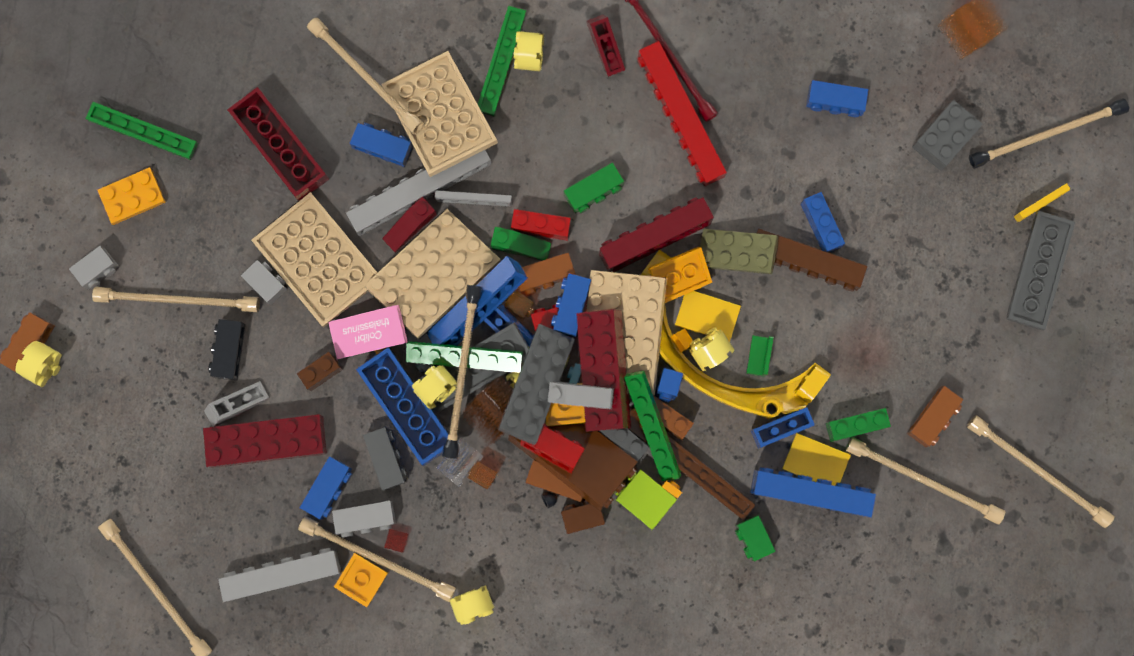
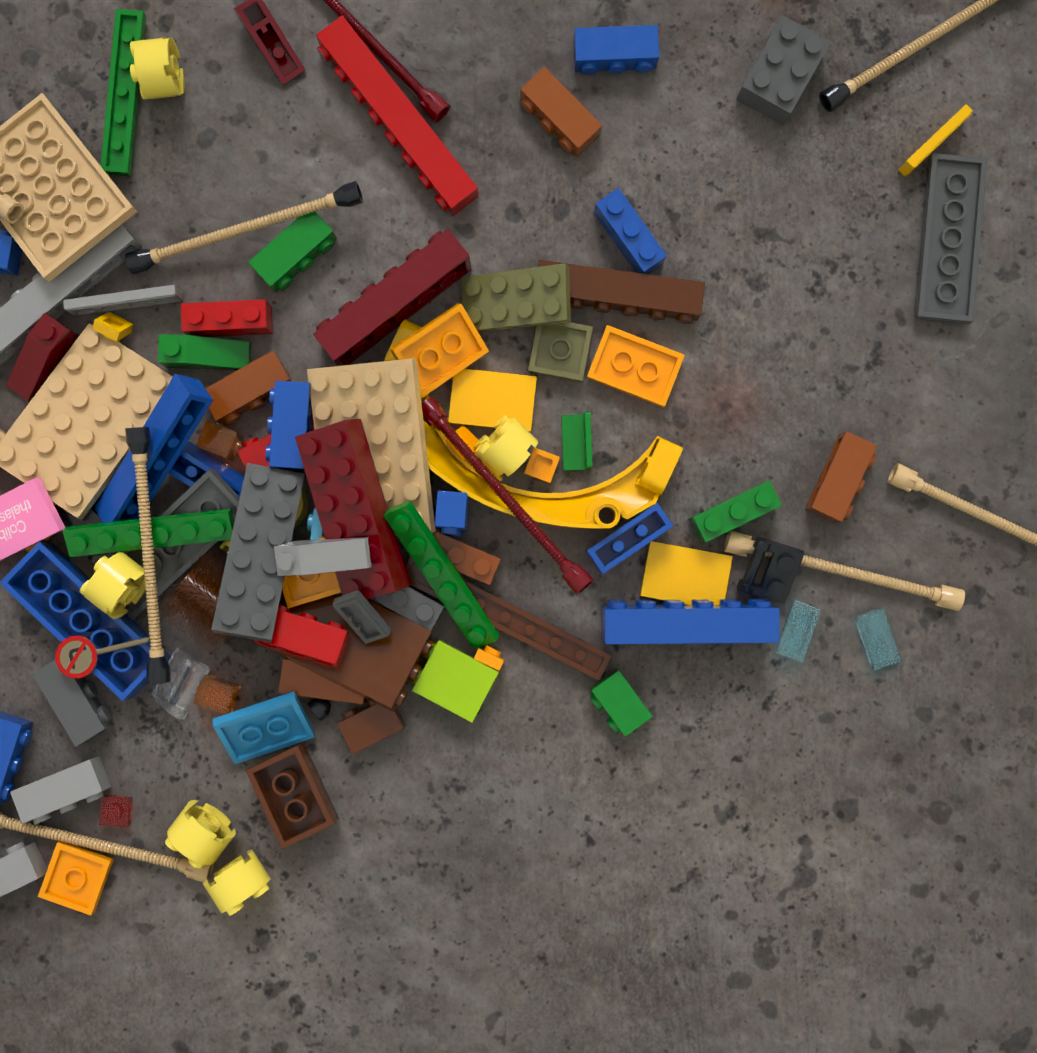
camera: 15 degrees left, 5 degrees up
none -> piece [55,636,150,679]
none -> yellow plate [92,311,134,342]
none -> tan hose [125,181,363,274]
none -> light yellow brick [165,800,236,869]
none -> dark azure plate [213,691,315,764]
none -> reddish brown brick [245,741,339,849]
none -> dark grey plate [332,590,391,644]
none -> dark red hose [422,397,594,595]
none -> dark orange brick [520,66,602,157]
none -> light orange plate [524,447,560,484]
none -> olive plate [528,322,593,383]
none -> light orange plate [587,325,685,408]
none -> black plate [736,537,804,604]
none -> clear light blue plate [774,600,821,662]
none -> clear light blue plate [854,608,902,670]

